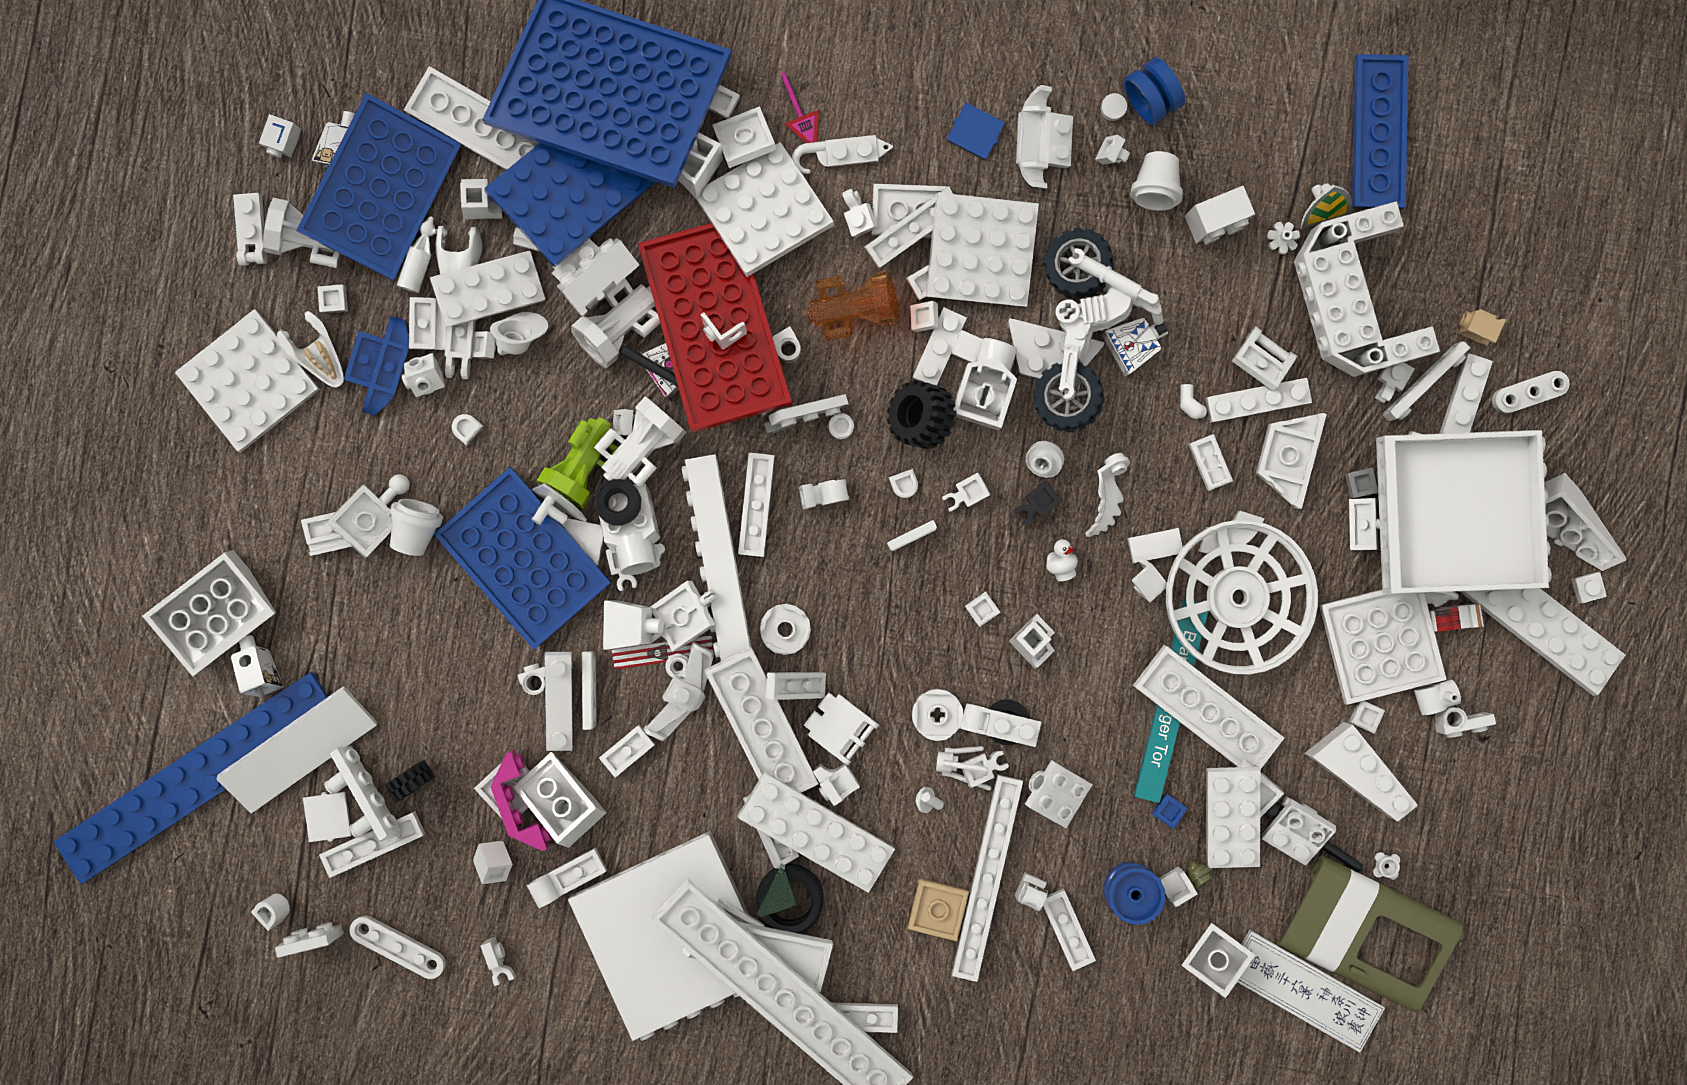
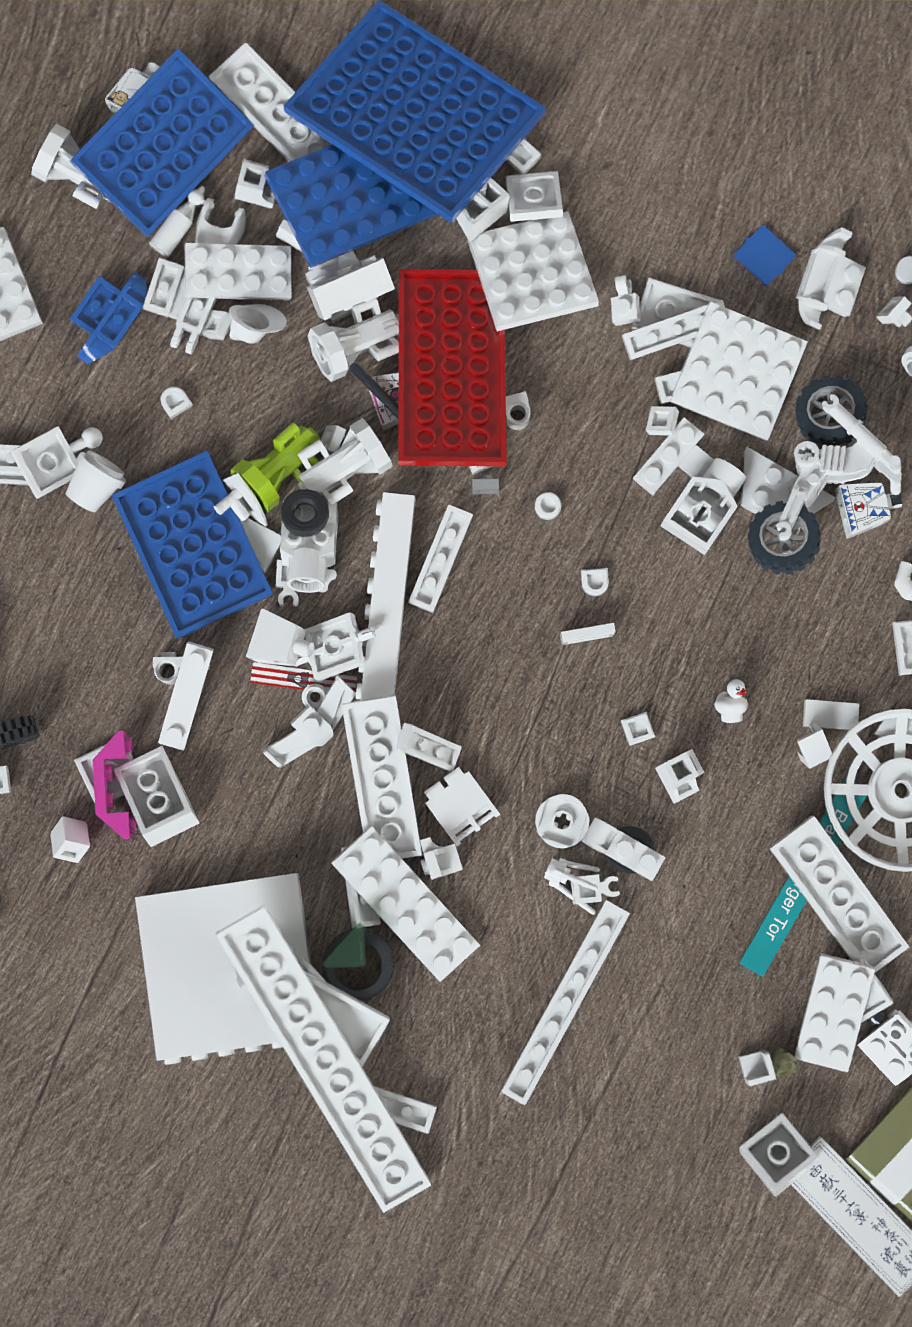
camera: 20 degrees right, 5 degrees down
white plate [233,193,267,266] -> none
white brick [259,114,302,158] -> none
white animal [277,311,344,387] -> none
white plate [317,285,348,314] -> none
white brick [402,353,445,397] -> none
white plate [481,937,516,986] -> none
white plate [527,847,607,908] -> none
white tile [582,651,597,730] -> none
white plate [599,724,655,777] -> none
white bracket [701,312,747,350] -> none
white tile [760,604,811,655] -> none
white plate [769,394,848,427] -> none
piece [781,72,819,143] -> none
white plate [792,135,893,174] -> none
white leg [799,479,850,510] -> none
clear orange piece [807,271,900,341] -> none
black tyre [887,380,957,449] -> none
tan tile [907,878,969,941] -> none
white plate [916,787,944,813] -> none
white plate [942,473,991,512] -> none
black plate [1013,481,1061,525] -> none
white leg [1015,872,1048,911] -> none
white plate [1025,760,1092,828] -> none
white plate [1026,441,1064,478] -> none
white plate [1043,889,1096,971] -> none
white plant [1085,453,1130,537] -> none
blue wheel [1103,862,1166,925] -> none
blue tile [1151,793,1188,829] -> none

